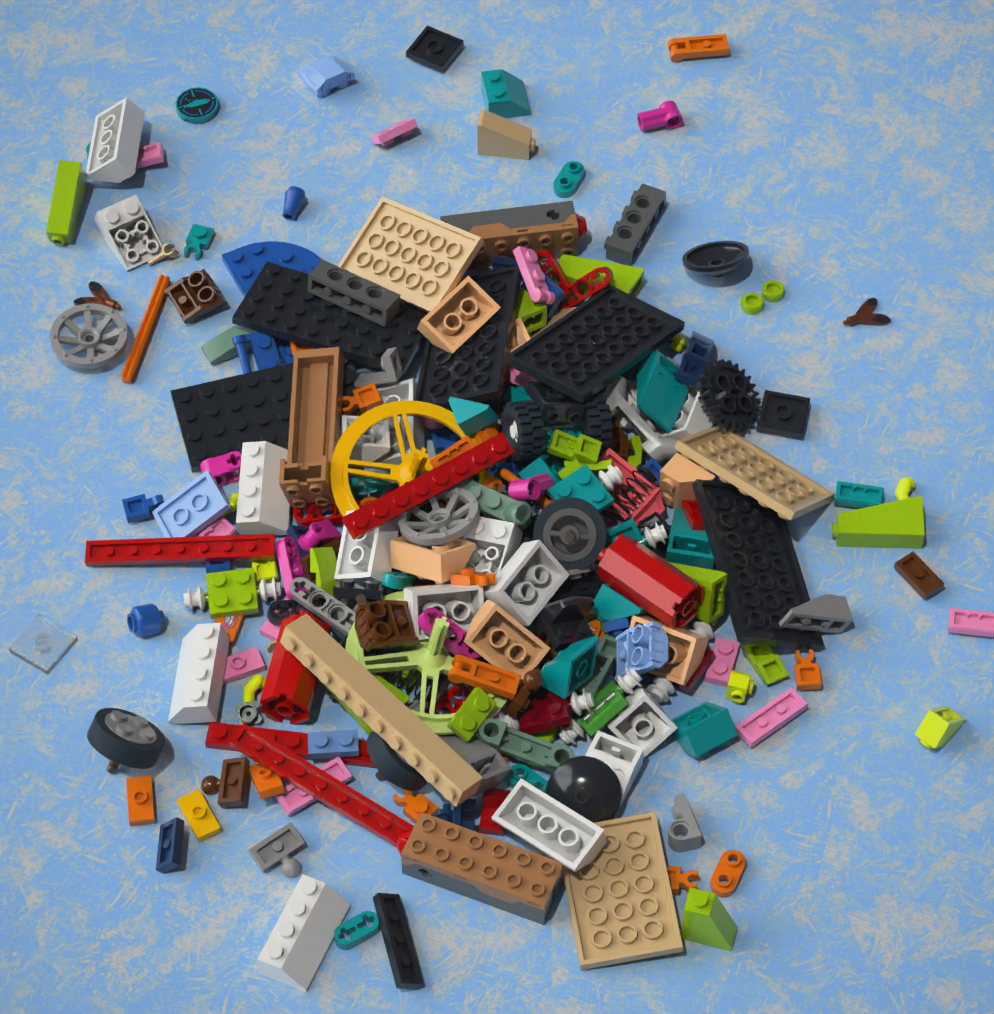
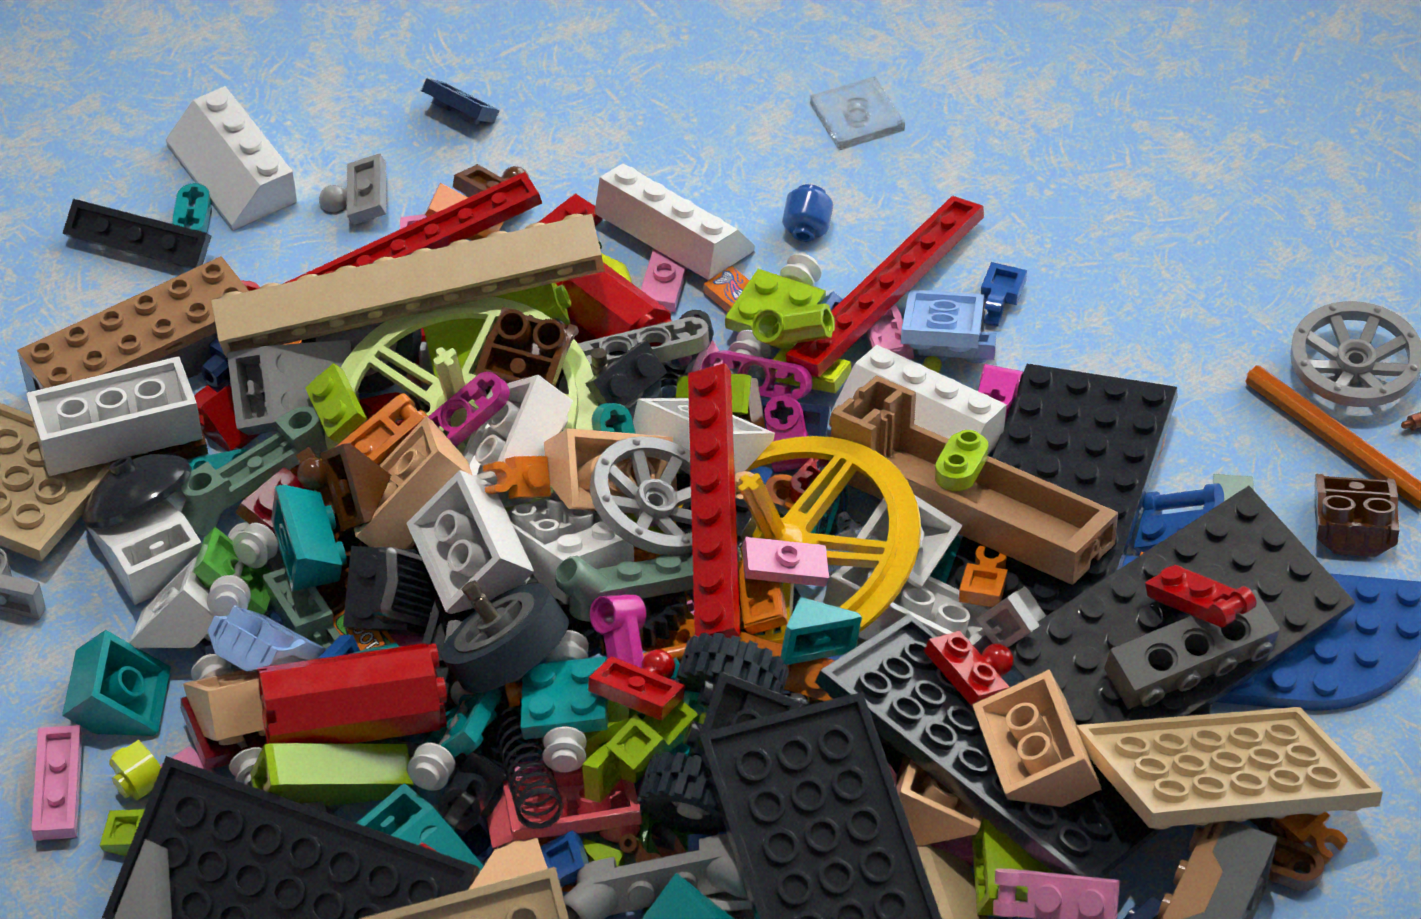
camera: 125 degrees right, 5 degrees down
black wheel [87,708,166,774] -> none
orange plate [126,776,155,826] -> none
yellow plate [176,789,221,843] -> none
orange plate [794,649,822,690] -> none
none -> reddish brown slope [320,443,392,531]
none -> red plate [588,649,685,721]
none -> bright pink plate [742,537,829,587]
none -> lime piece [752,303,835,349]
none -> red plate [924,631,1014,707]
none -> lime plate [935,430,988,491]
none -> red plate [1145,565,1257,627]

